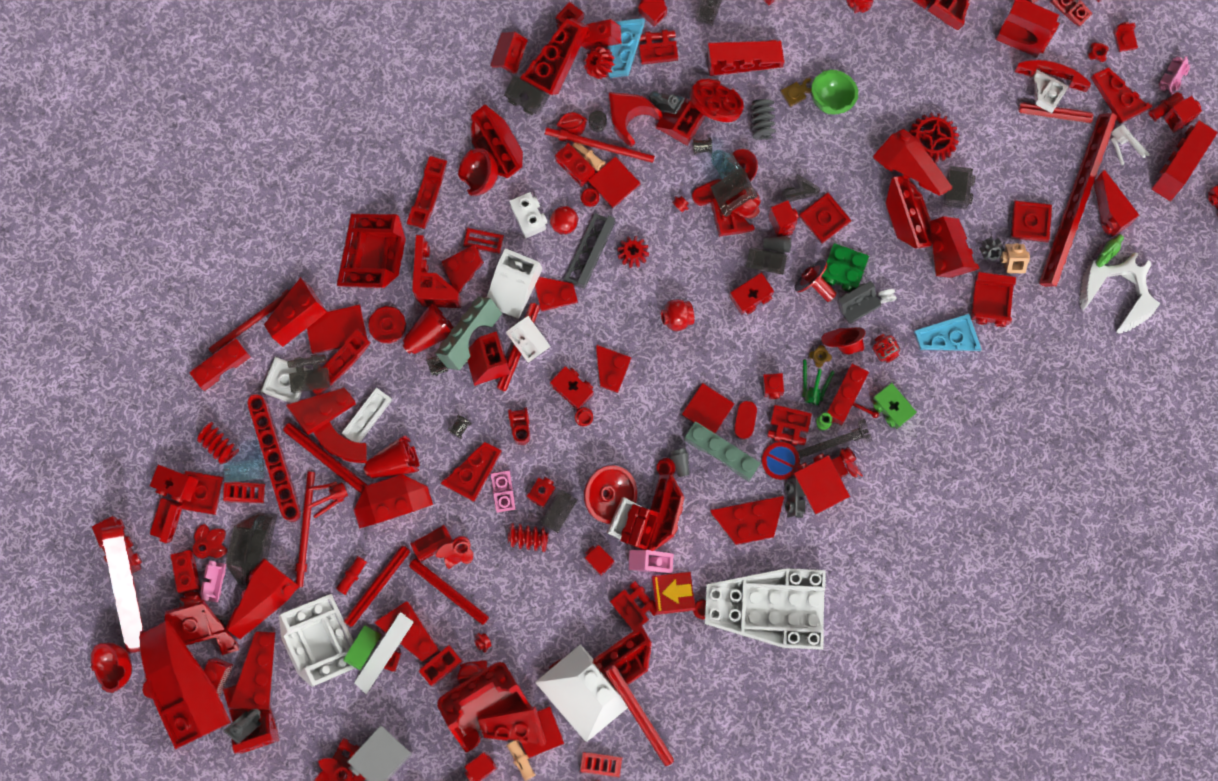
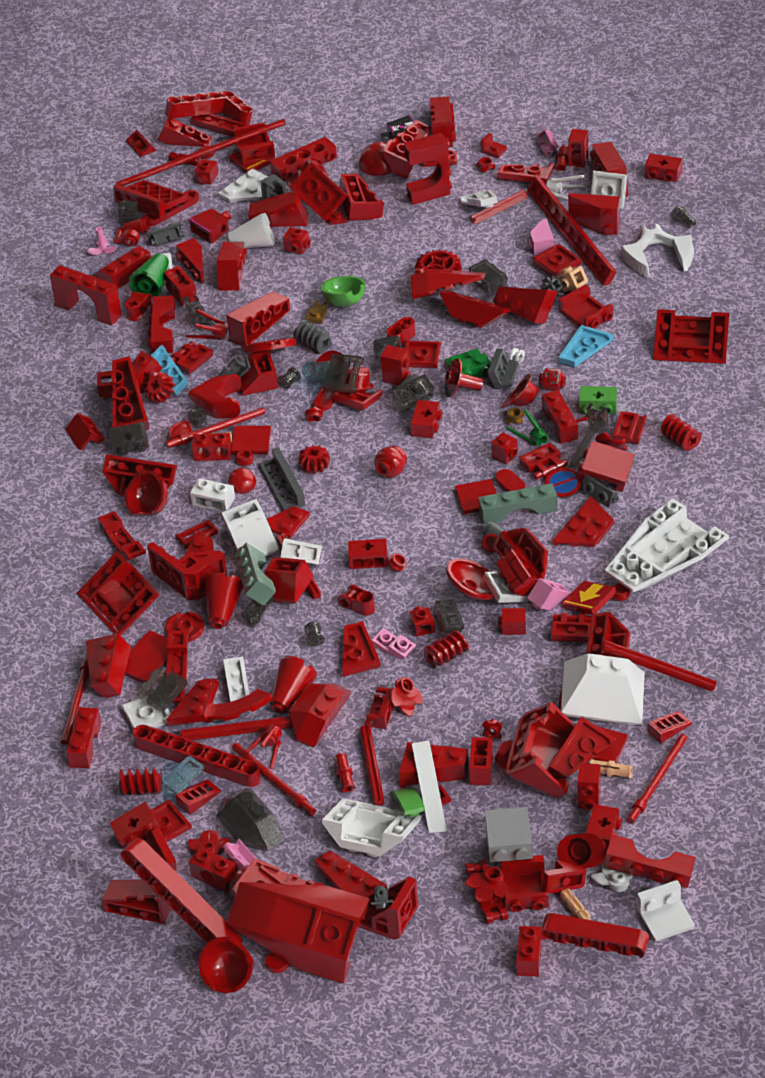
camera: 45 degrees left, 35 degrees down
red wedge [226,558,299,639] -> none
red axle [409,559,489,625] -> none
red wing [596,345,632,393] -> none
bright green pin [816,413,832,431] -> none
red slope [1014,60,1091,92] -> none
bright green piece [1096,234,1124,267] -> none
none -> red plant [186,309,228,340]
none -> red beam [387,317,416,347]
none -> bright pink slope [528,218,554,254]
none -> white tile [591,171,627,209]
none -> red plate [612,411,647,445]
none -> red slope [653,309,729,364]
none -> red piece [661,413,702,451]
none -> clear smoke cone [671,206,697,229]

